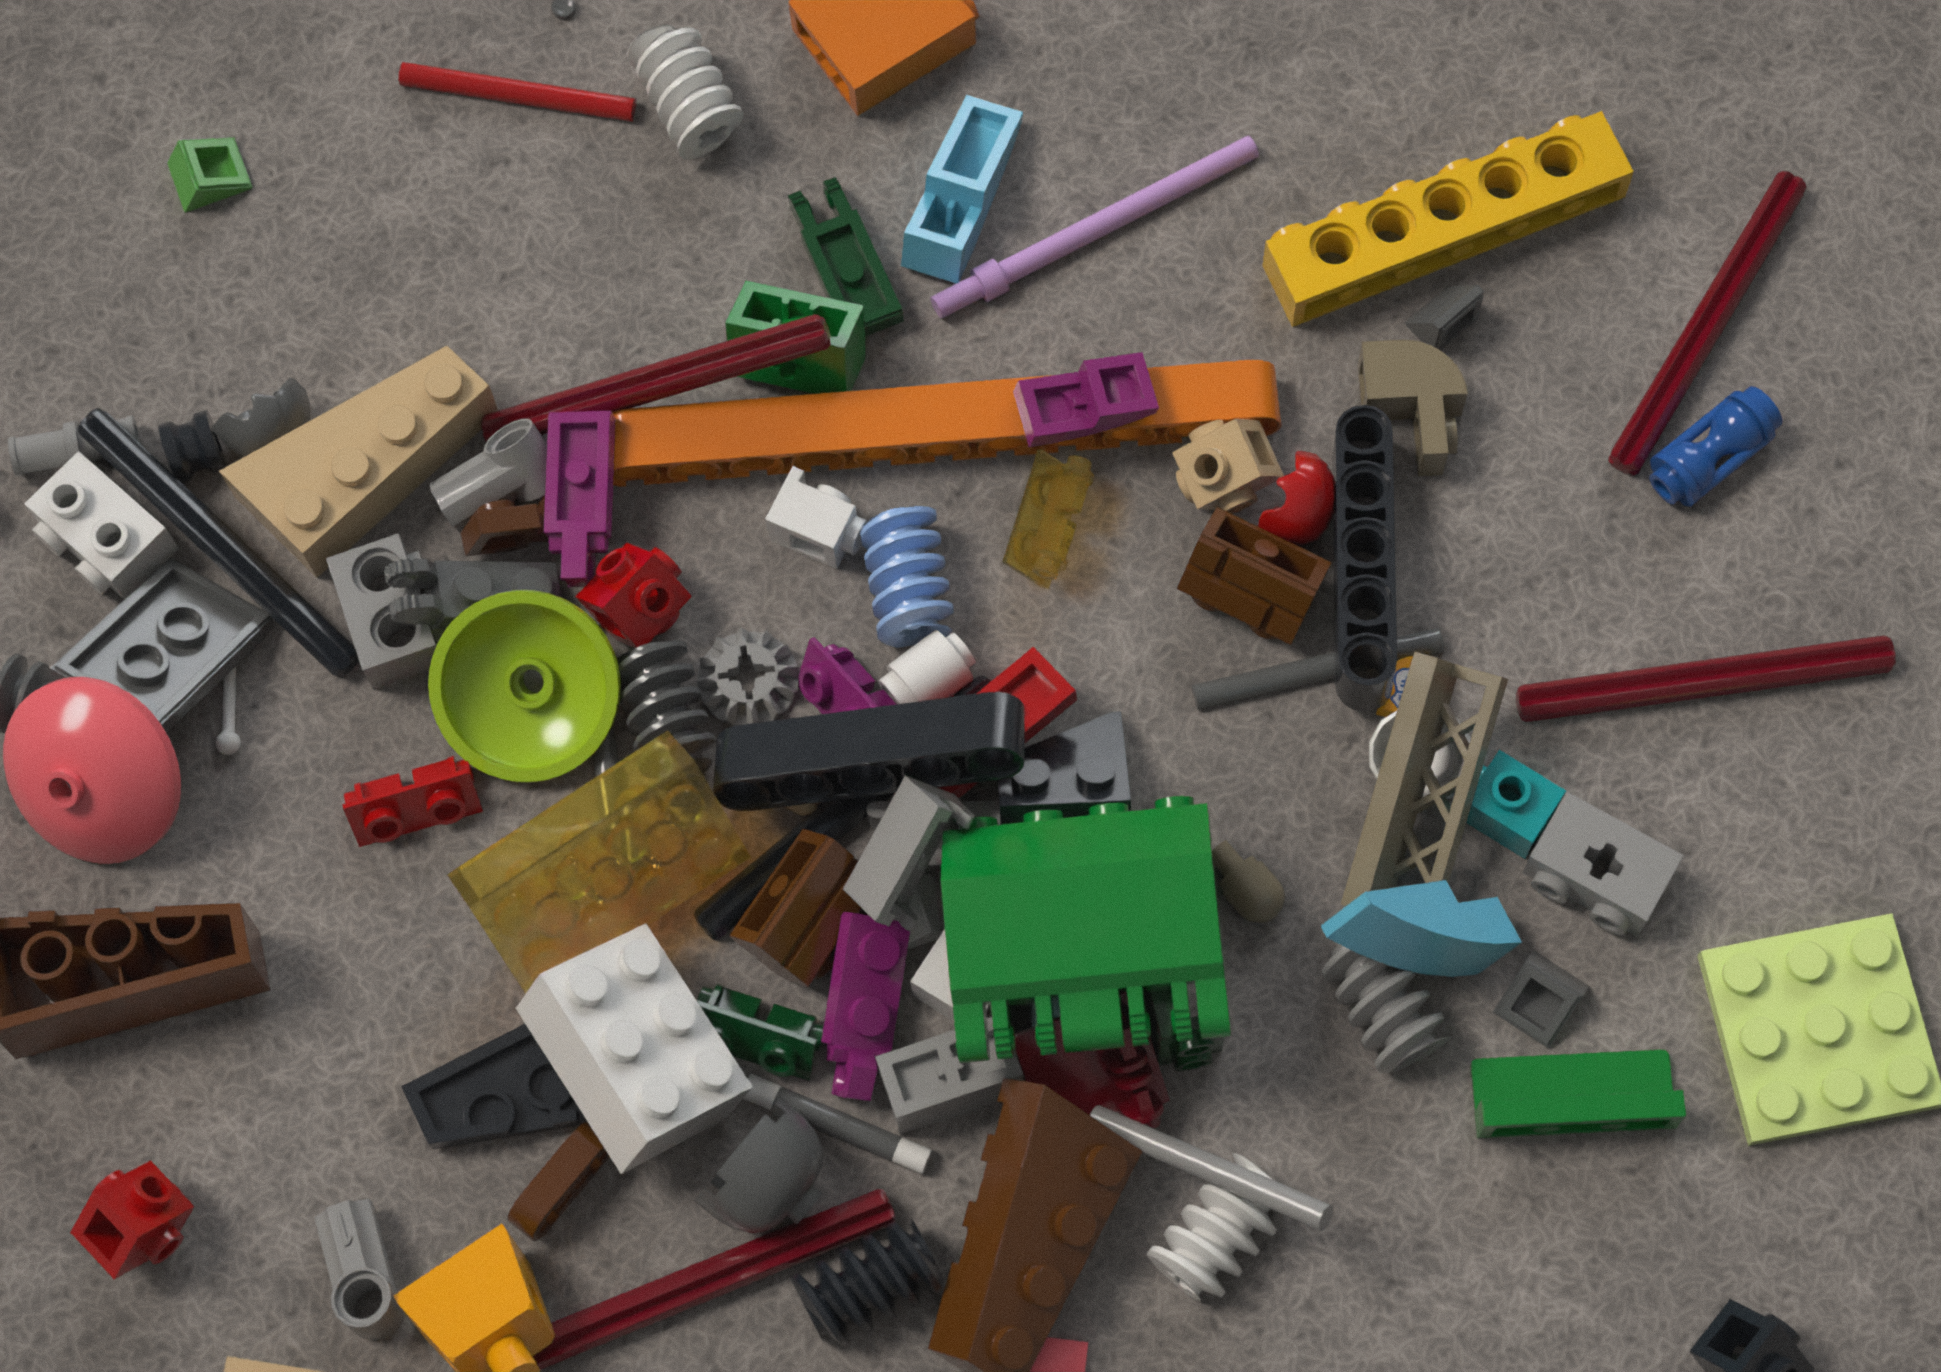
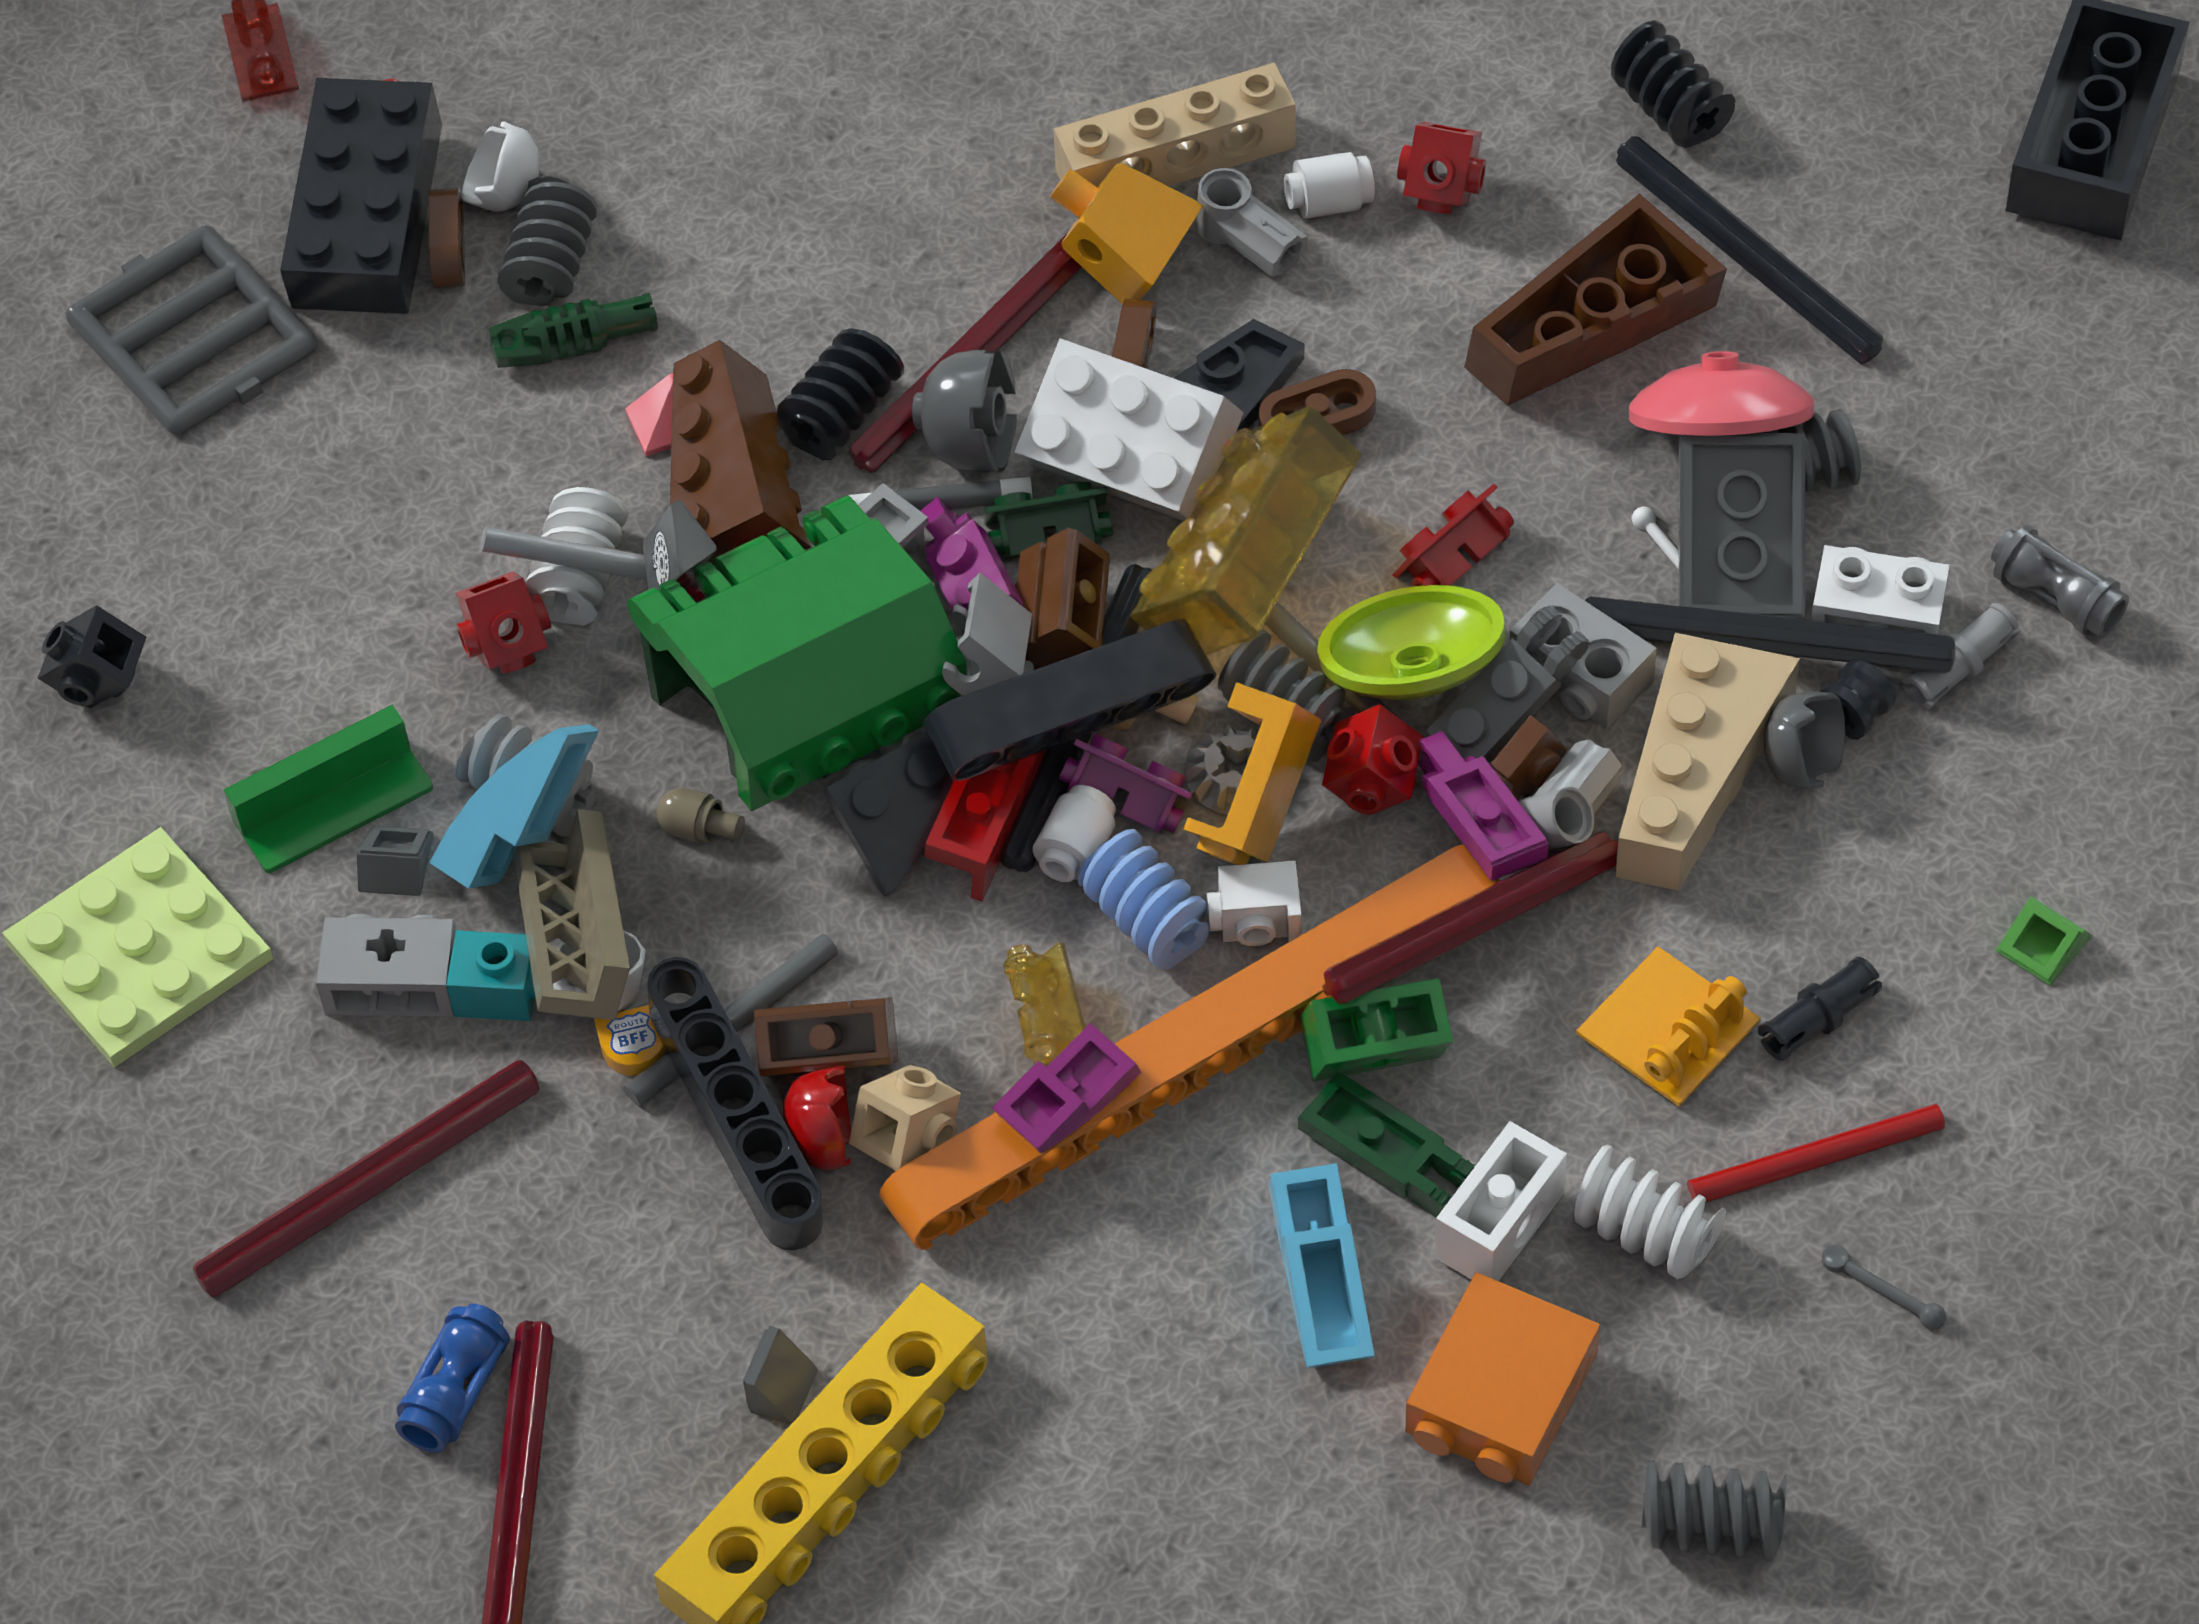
camera: 150 degrees right, 15 degrees down
lavender bar [930,136,1259,319] -> none
dark tan brick [1357,340,1468,476] -> none
none -> red brick [455,572,551,673]
none -> dark grey slope [642,500,717,589]
none -> light orange panel [1183,682,1321,865]
none -> reddish brown plate [1259,369,1376,452]
none -> white brick [1284,152,1375,219]
none -> white brick [1435,1121,1567,1281]
none -> light orange hinge [1576,946,1761,1107]
none -> black pin [1758,957,1882,1061]

